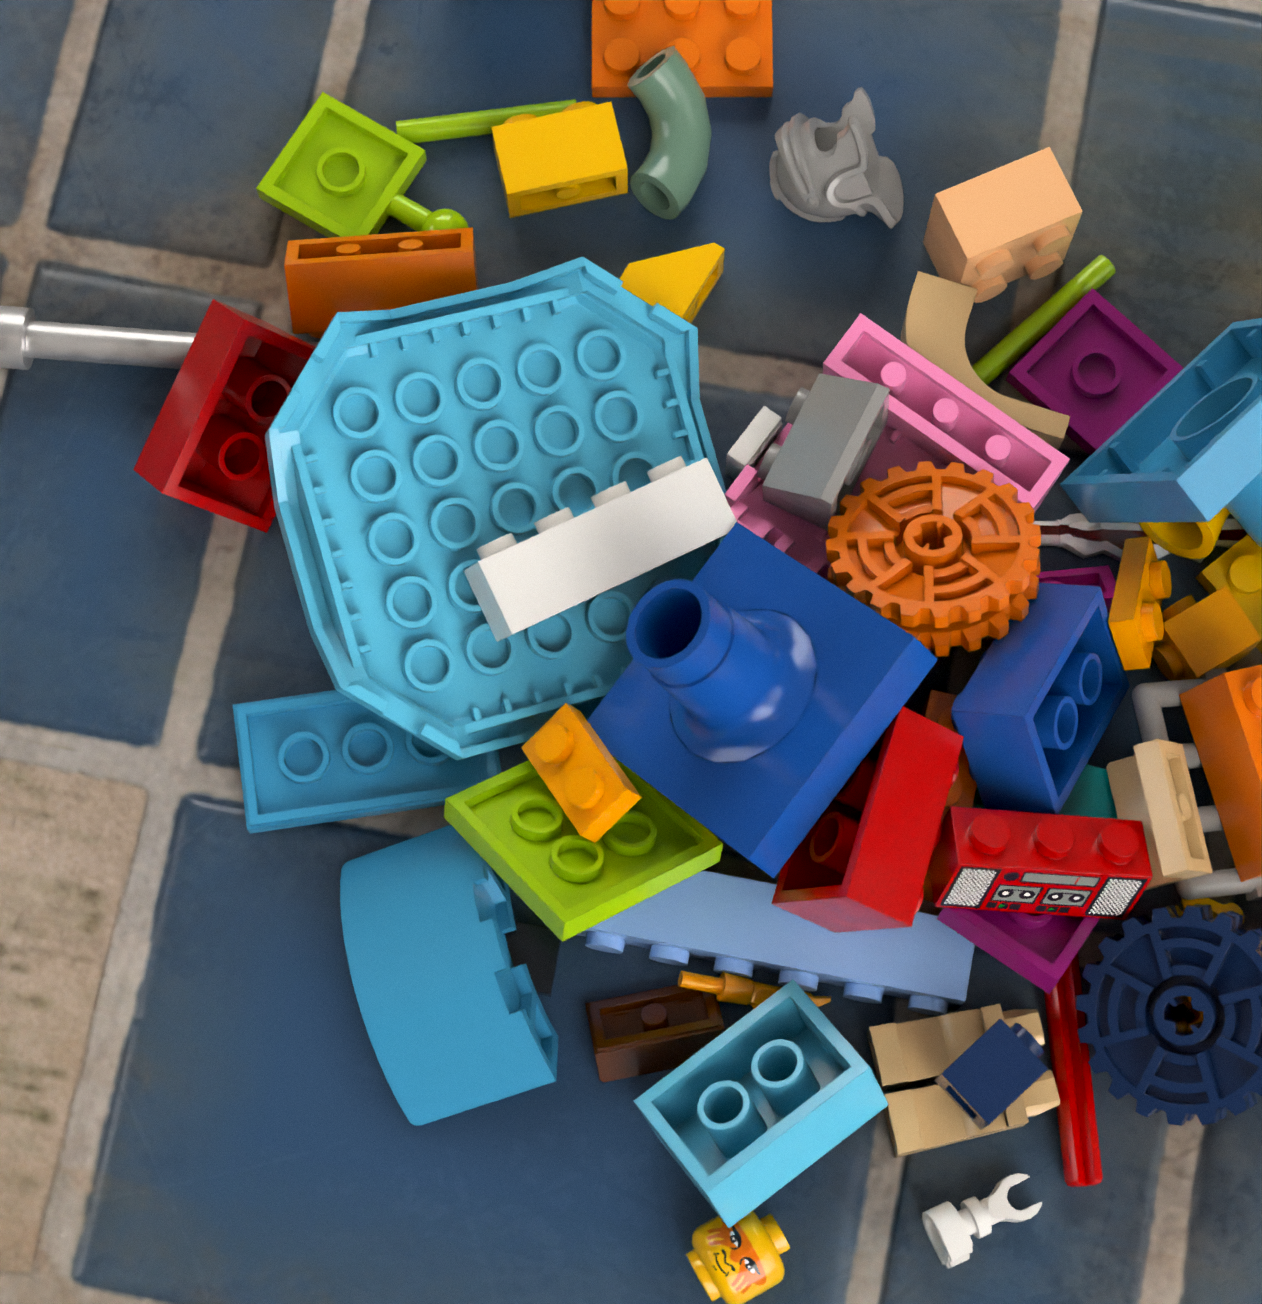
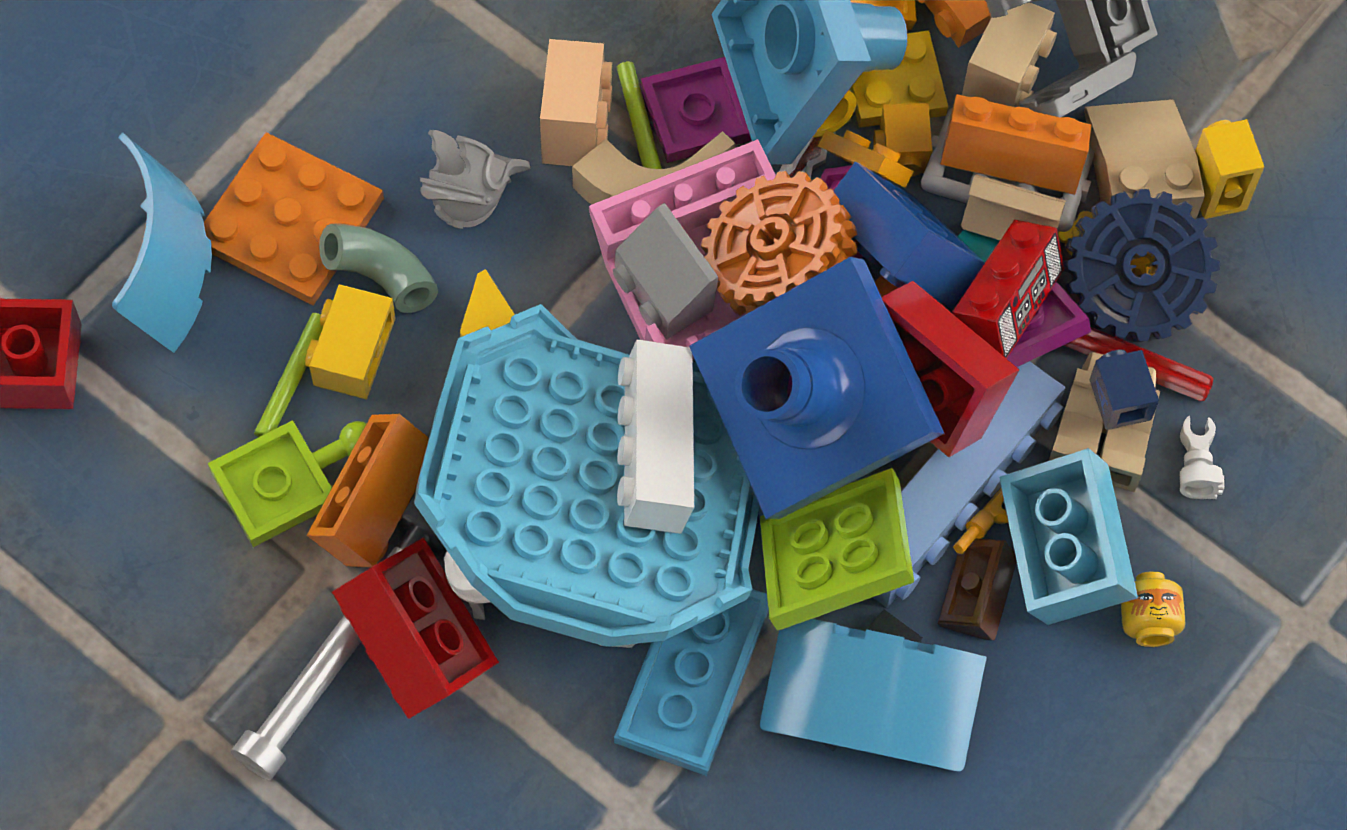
camera: 65 degrees left, 10 degrees down
light orange plate [521,703,642,843] -> none
white tile [725,406,782,480] -> none

